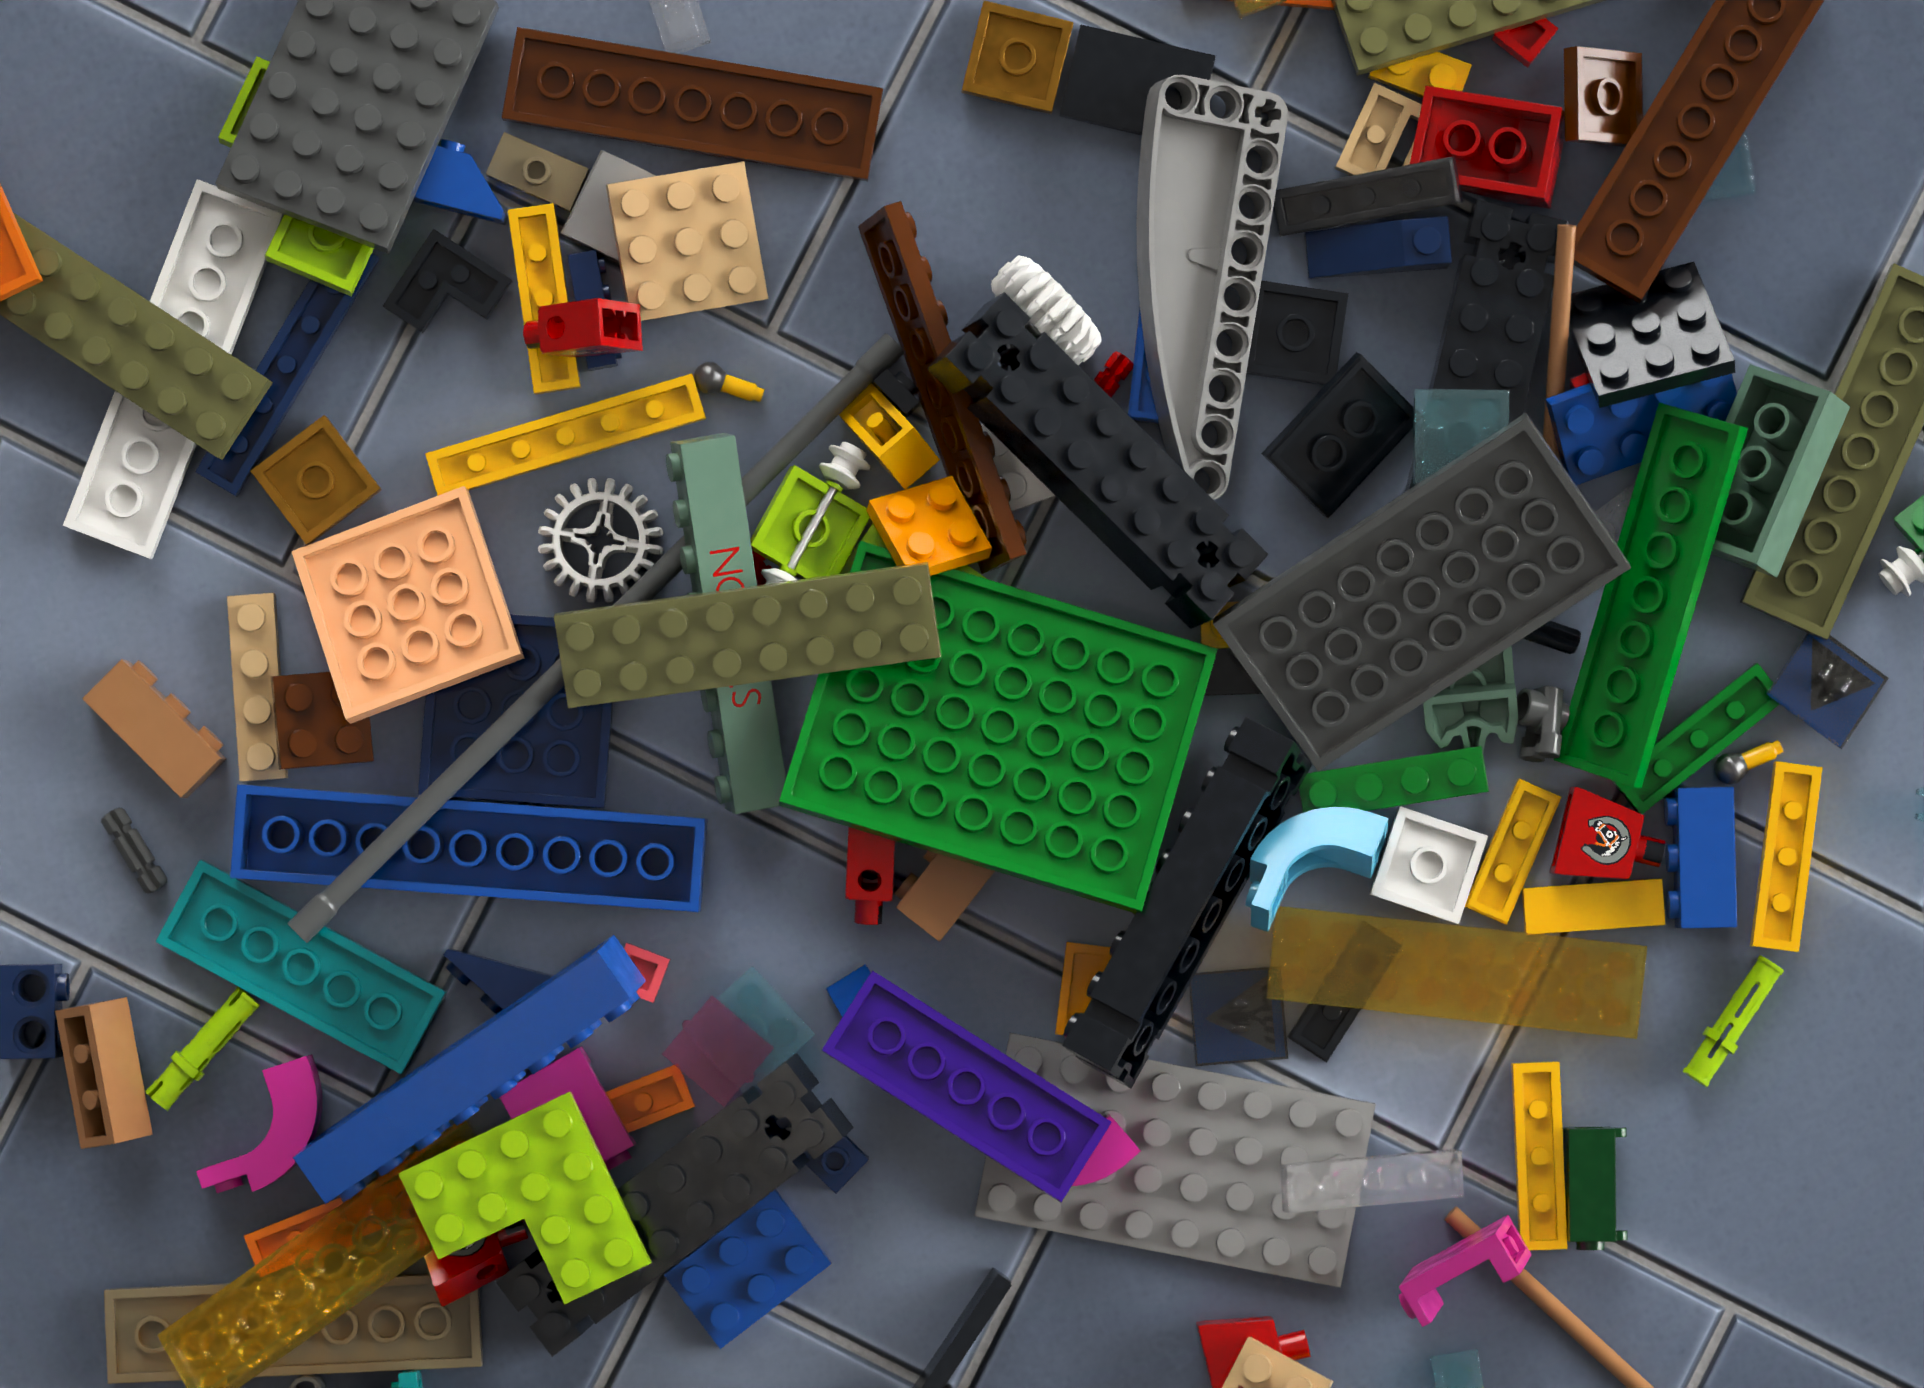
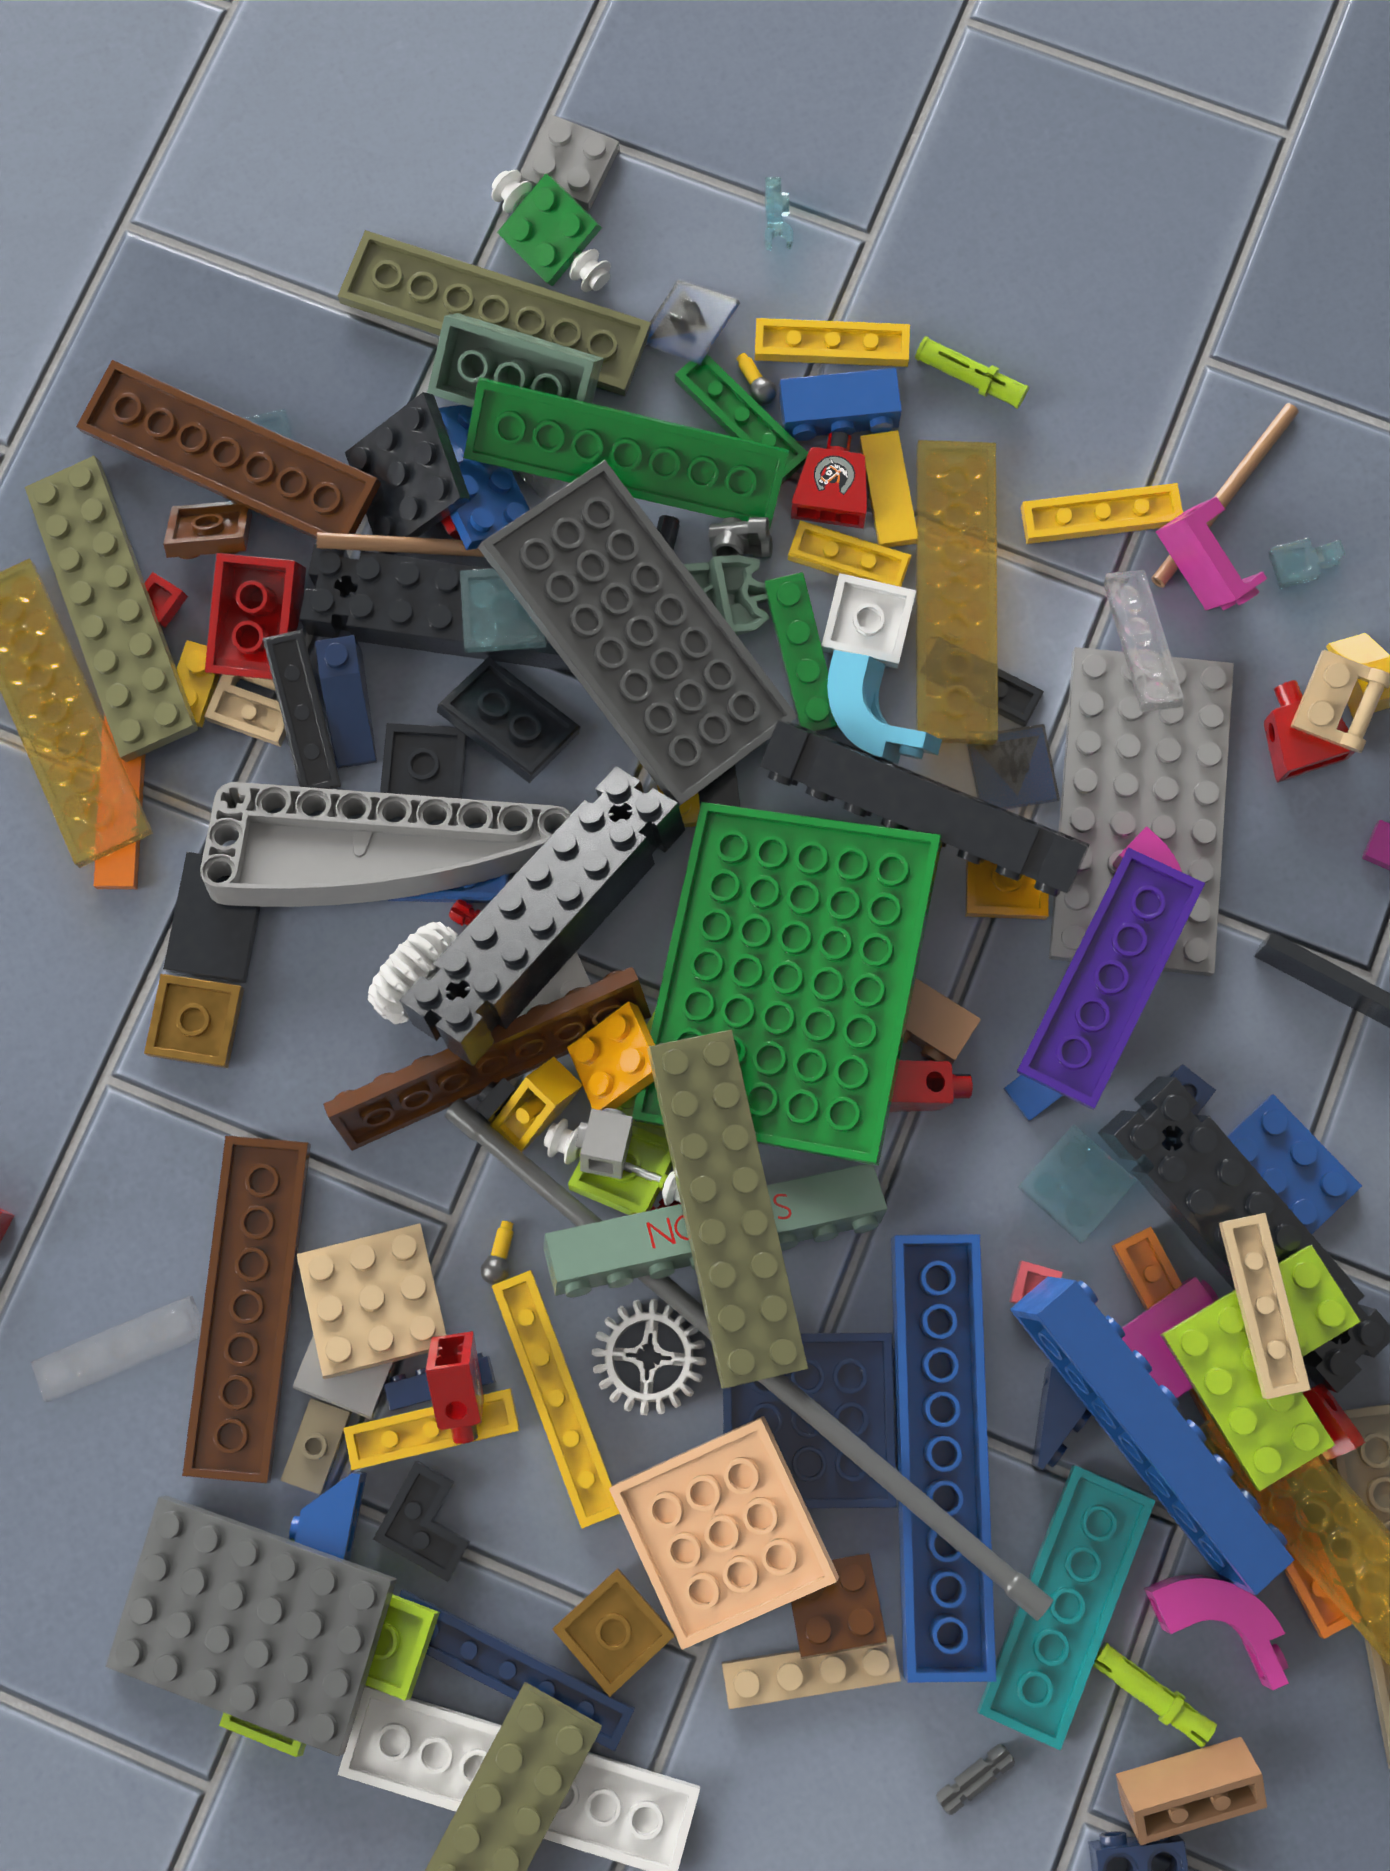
camera: 90 degrees left, 10 degrees down
medium nougat brick [82,659,226,798] -> none
clear pink piece [662,995,774,1107] -> none
dark green brick [1563,1126,1628,1250] -> none
none -> light grey brick [576,1108,633,1179]
none -> tan plate [1219,1213,1311,1399]

